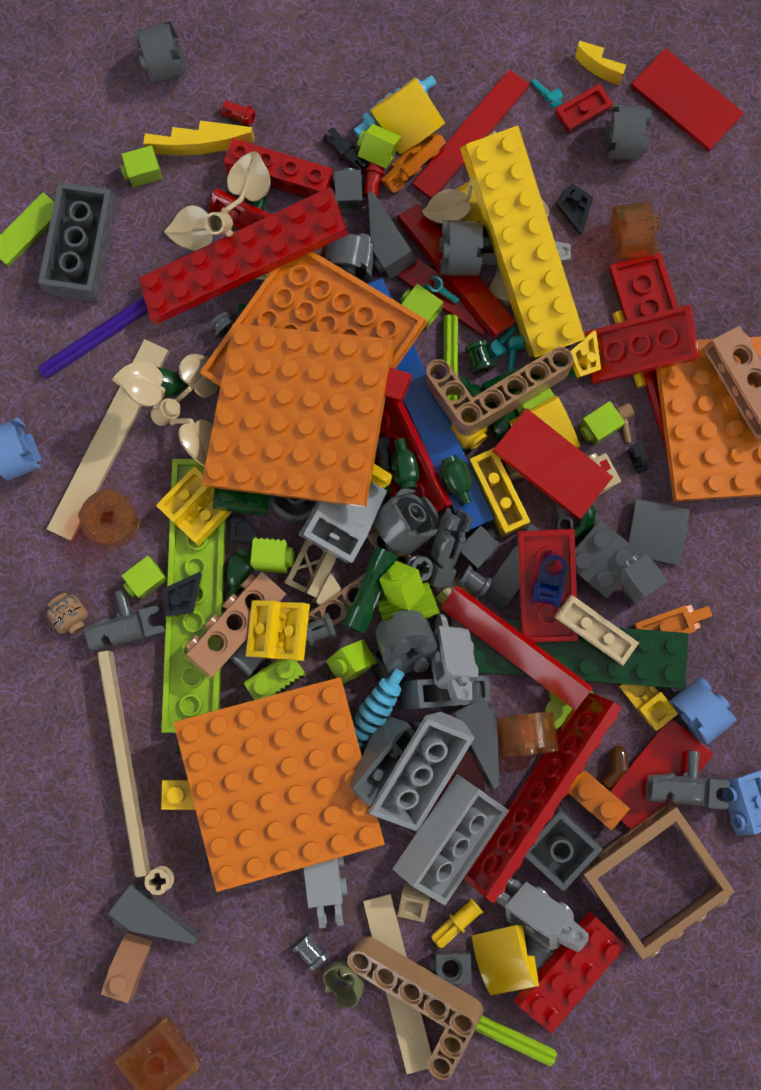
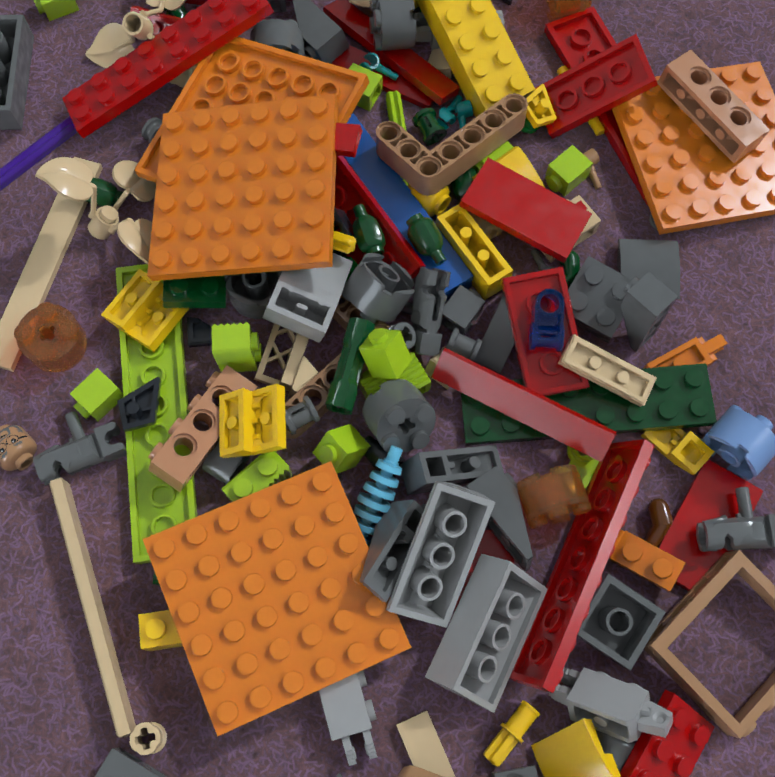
camera: 10 degrees left, 10 degrees down
dark green plant [226,548,254,597] -> none
tan slope [397,883,430,923] -> none
light grey hinge [431,614,478,705] -> none
black tile [627,441,648,474] -> none

